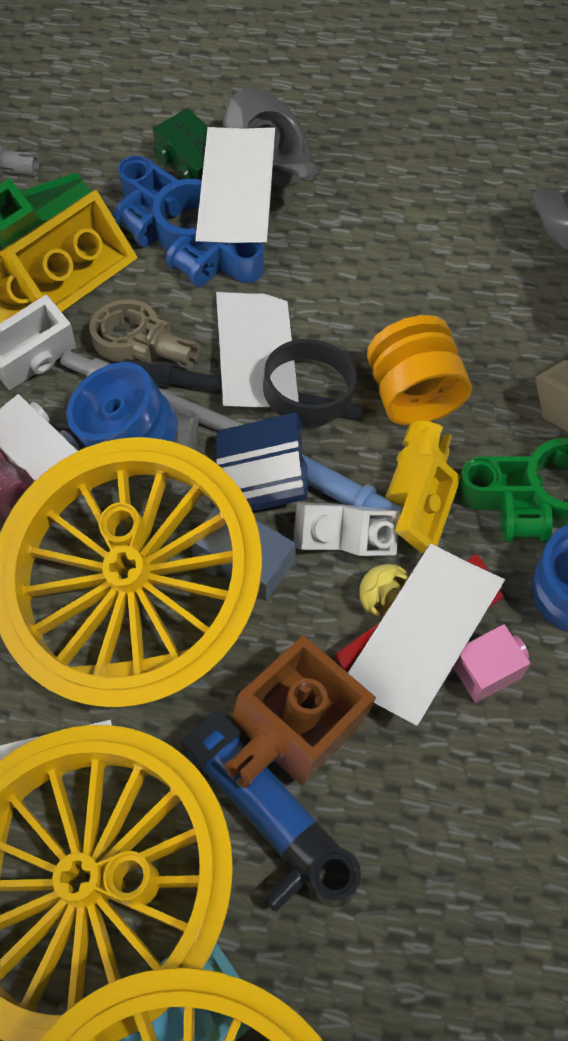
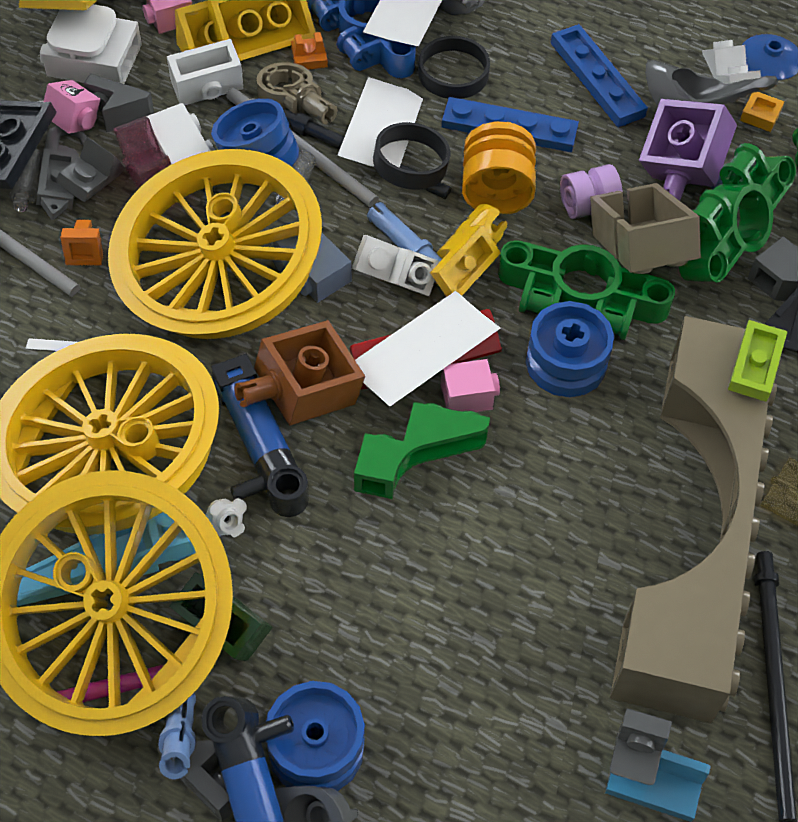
camera: 15 degrees right, 5 degrees down
dark blue slope [216,412,308,511] -> none
light yellow plate [359,564,409,617] -> none
none -> white plate [206,498,247,537]
none -> orange tile [291,32,328,70]
none -> green arch [354,402,490,499]
none -> black tyre [418,36,490,99]
none -> blue plate [441,97,579,153]
none -> blue plate [551,24,648,127]
none -> lavender wheel [560,164,623,219]

